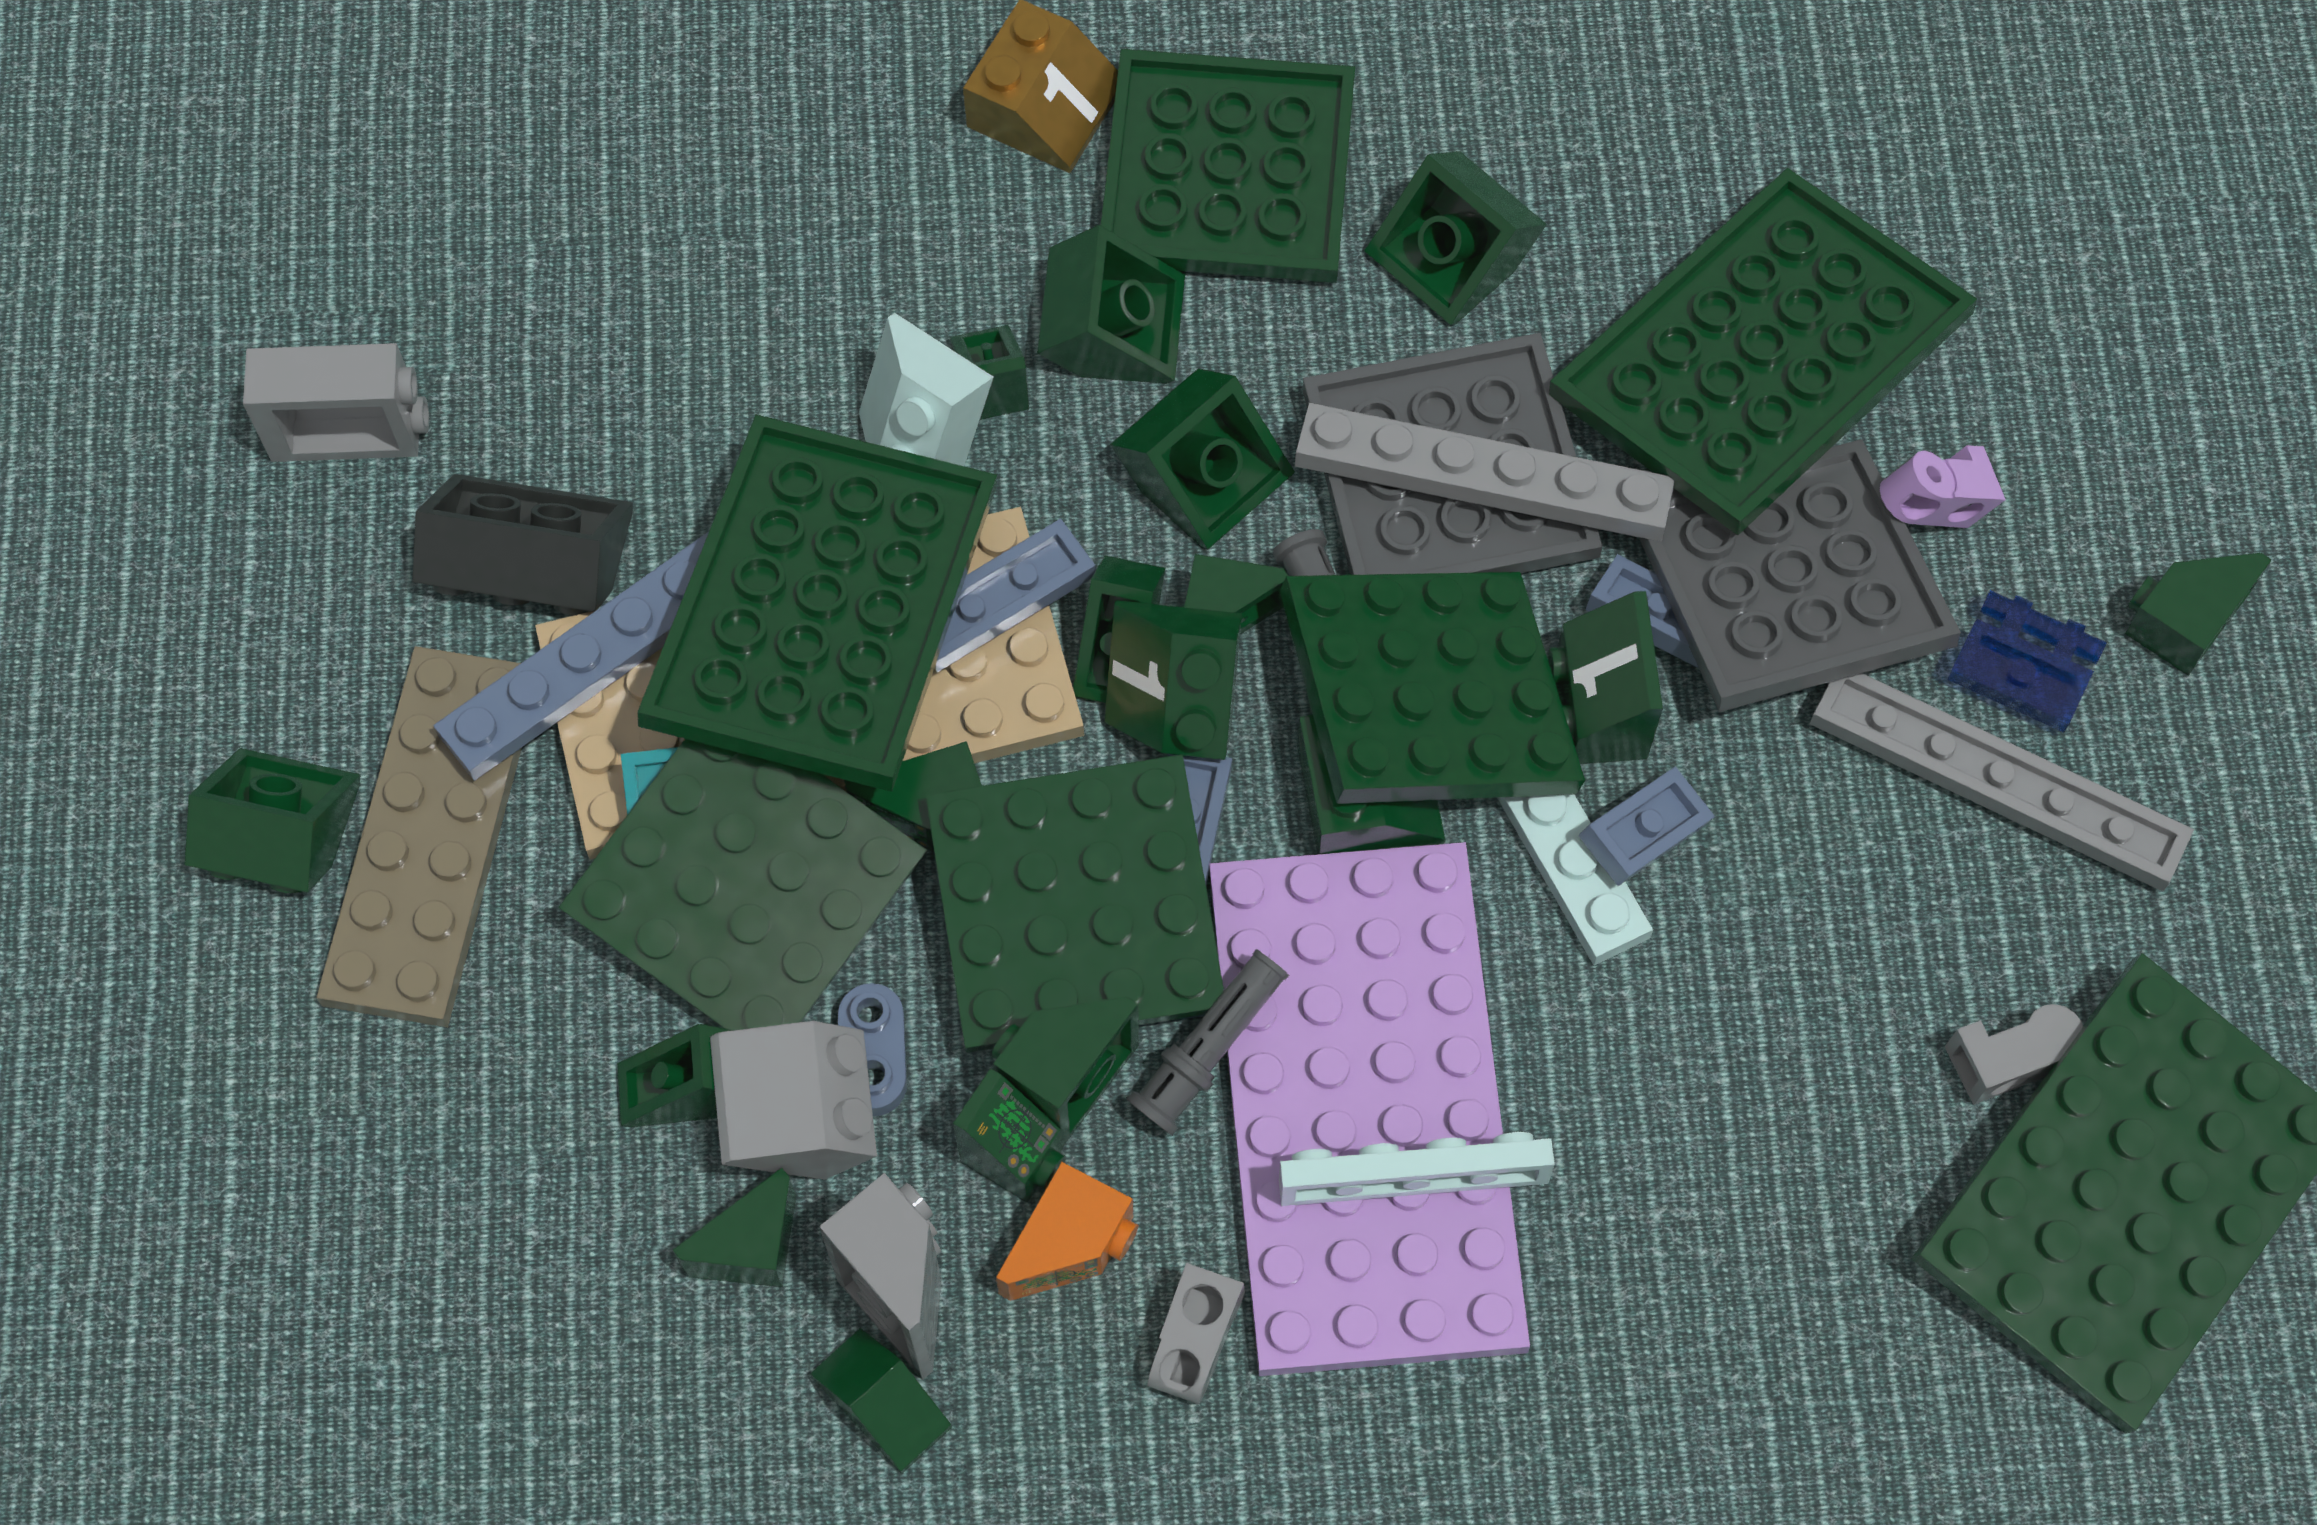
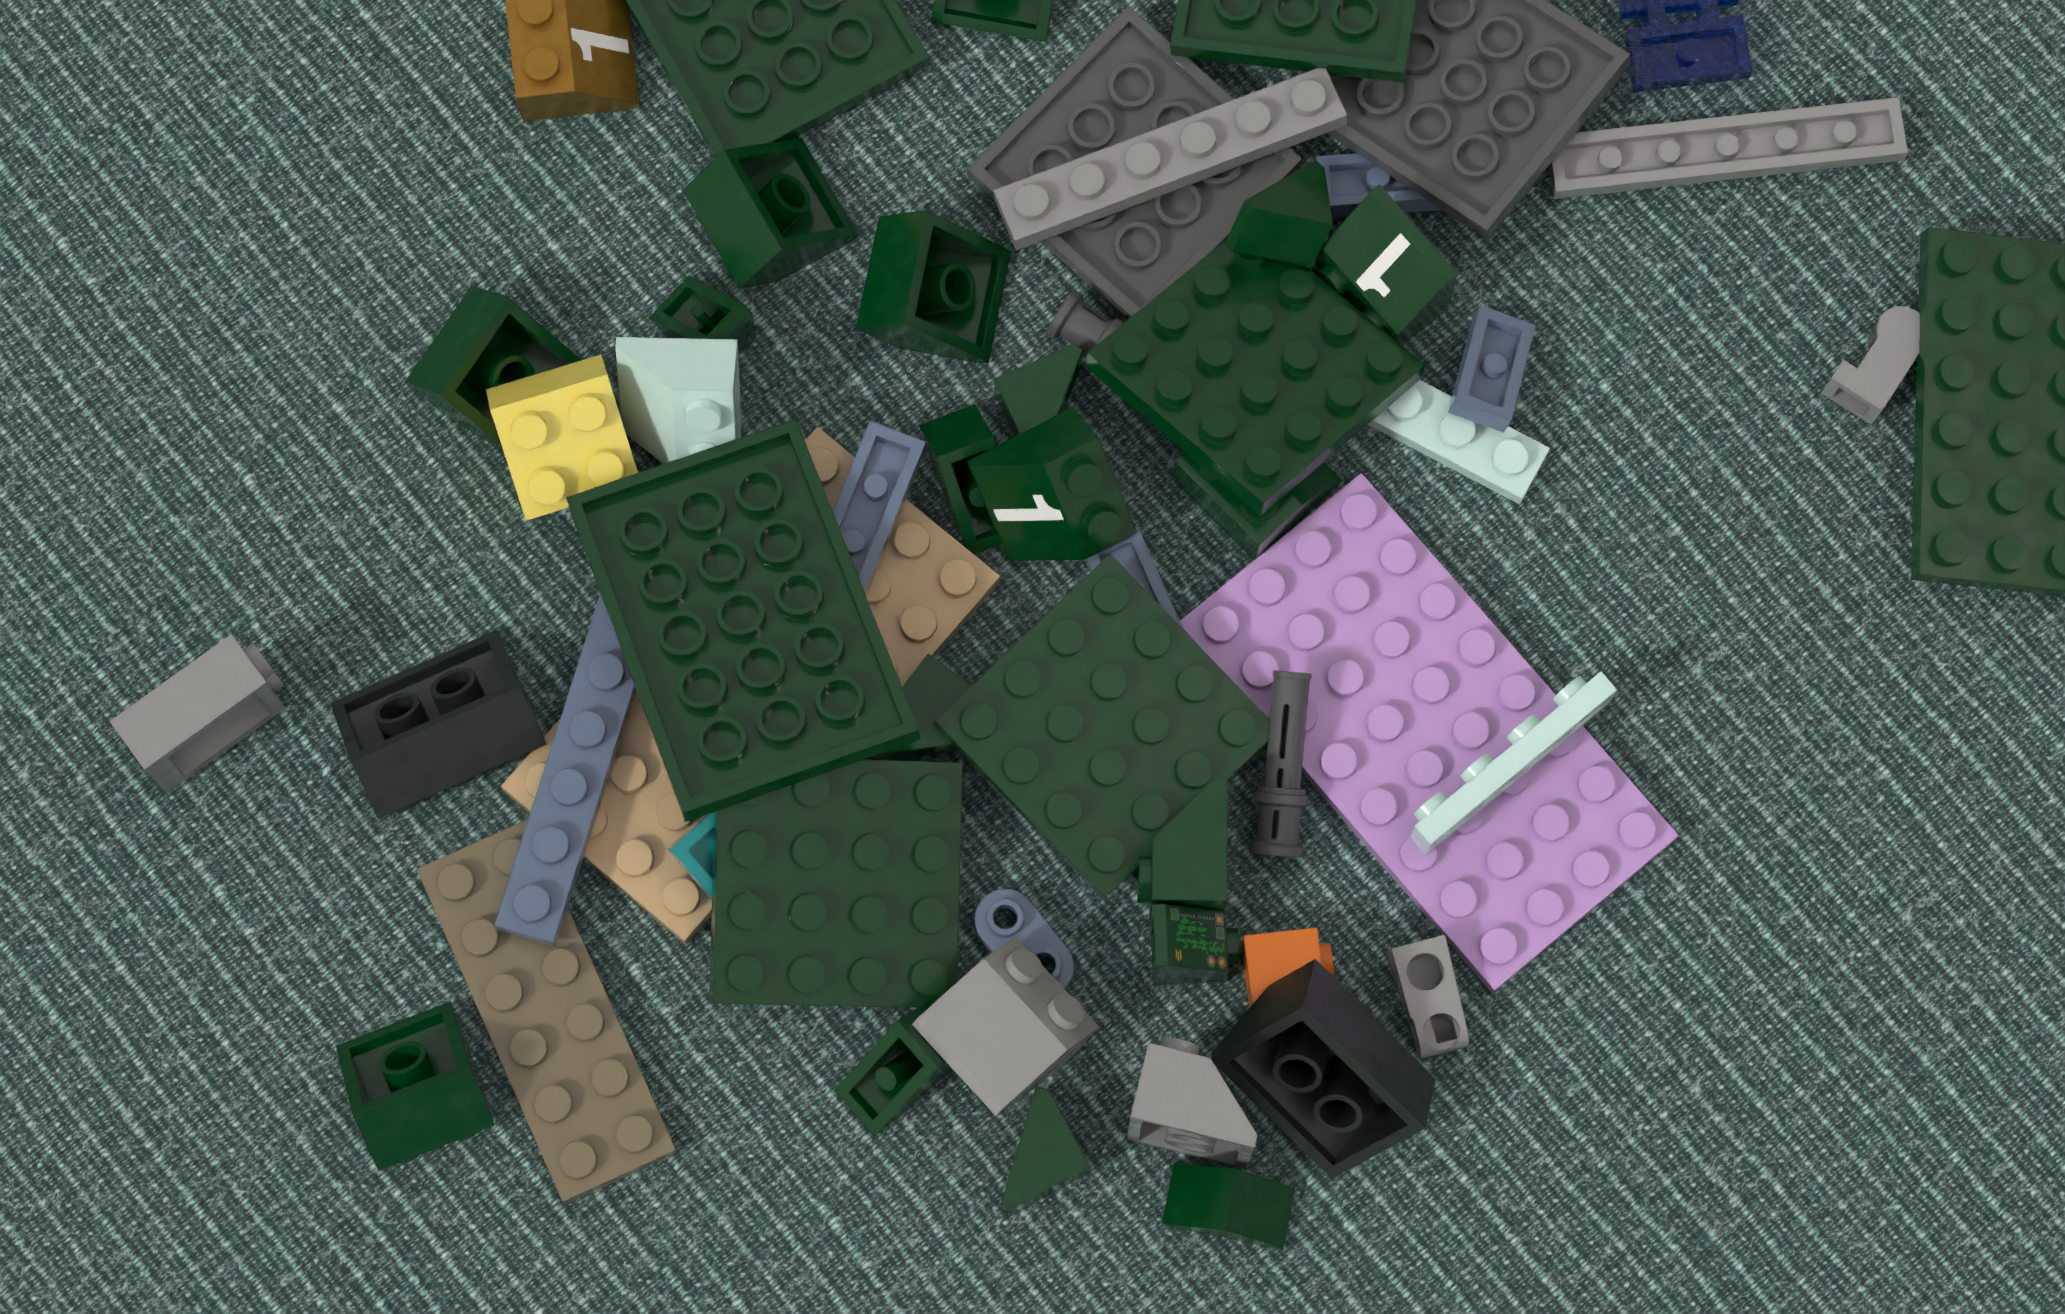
camera: 35 degrees left, 10 degrees up
none -> dark green slope [405,285,581,452]
none -> light yellow brick [486,355,638,520]
none -> pearl dark grey slope [1211,959,1436,1178]
none -> dark green slope [1225,161,1333,267]

